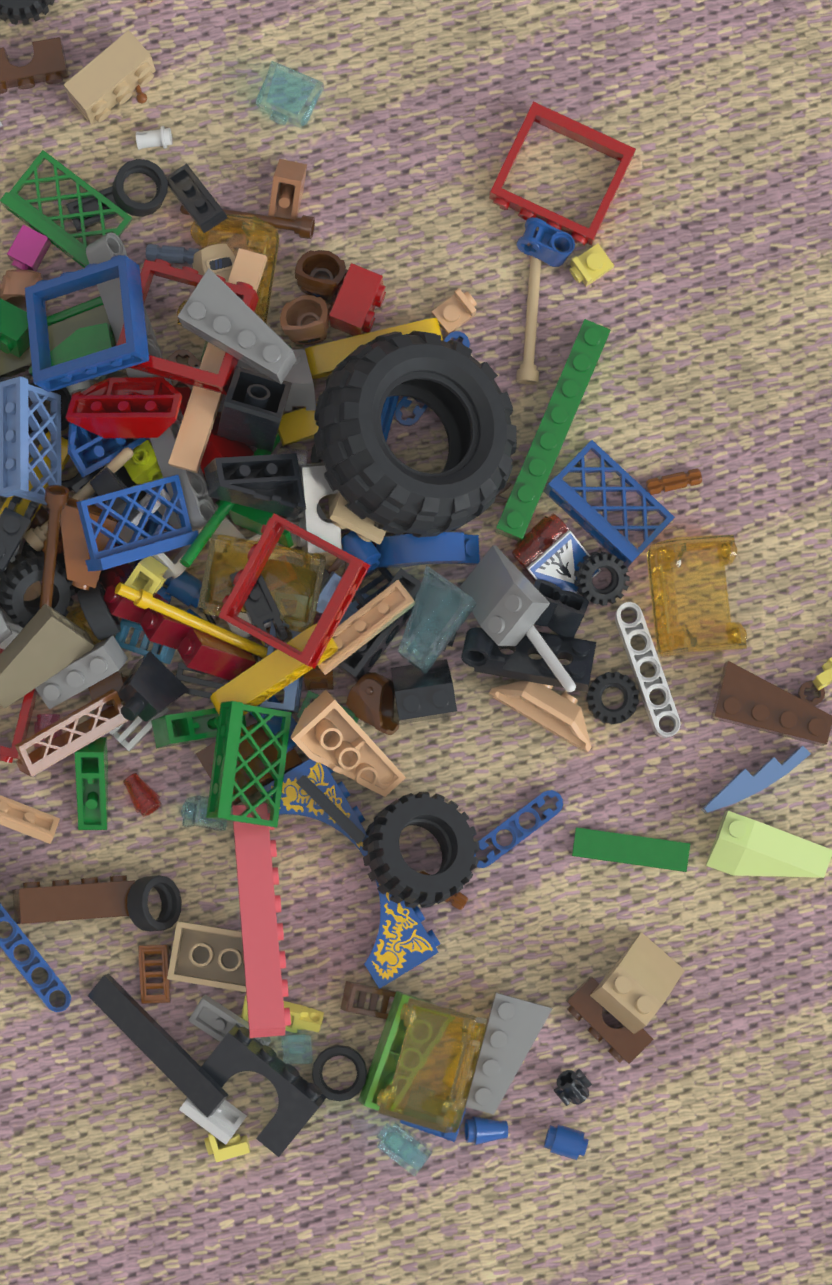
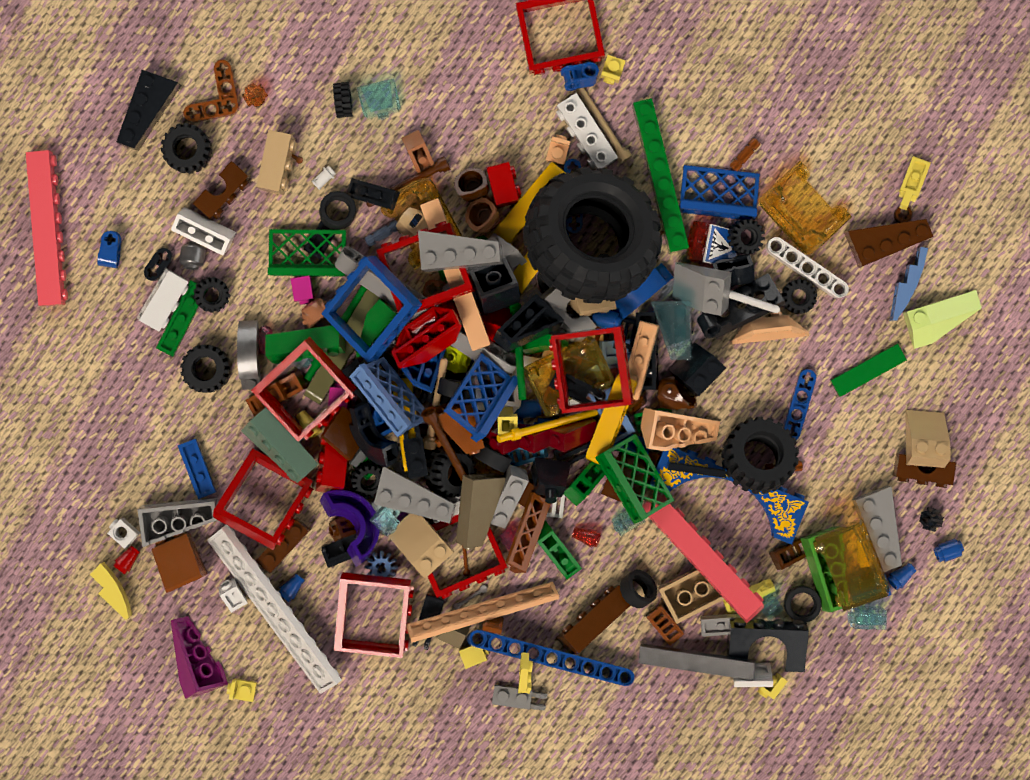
camera: 35 degrees left, 5 degrees up
none -> black tyre [333,82,353,118]
none -> white brick [556,93,618,170]

